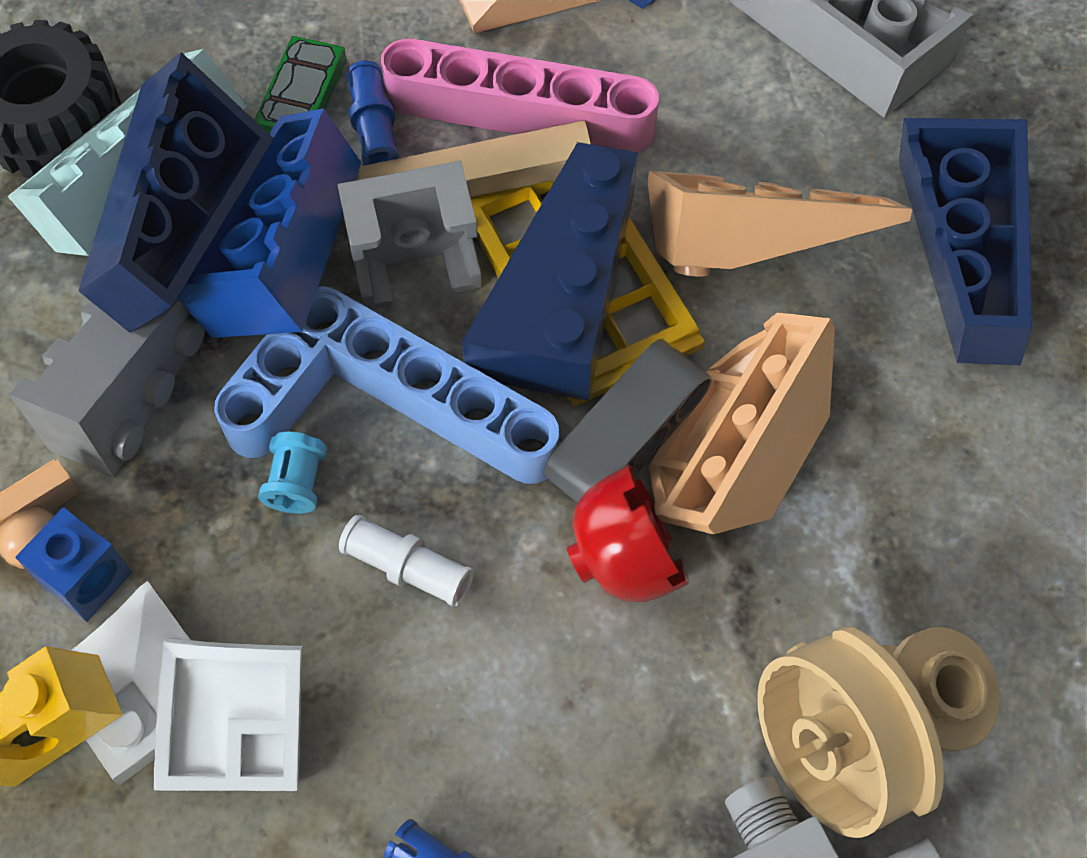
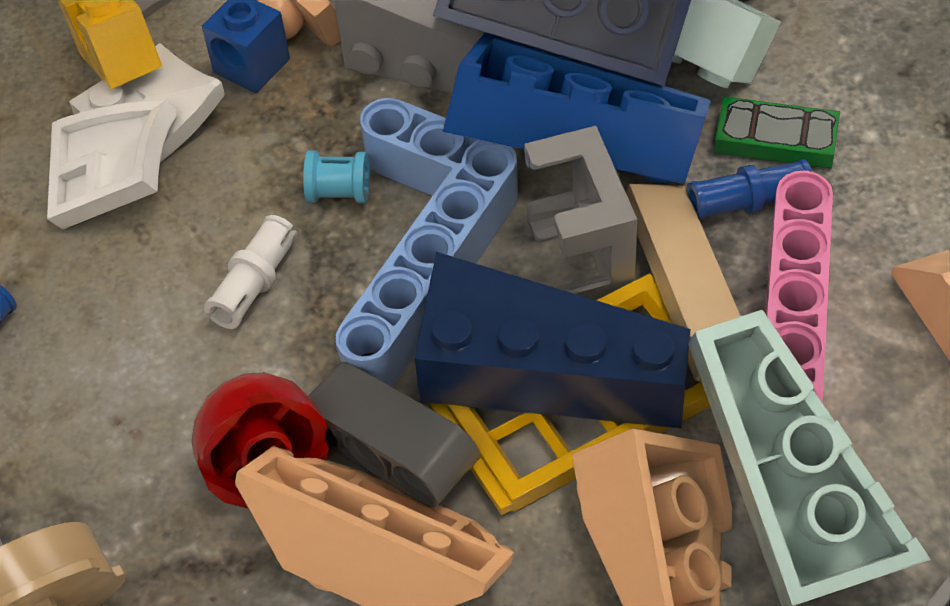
camera: 90 degrees right, 10 degrees down
none -> light aqua wedge [688,310,931,606]

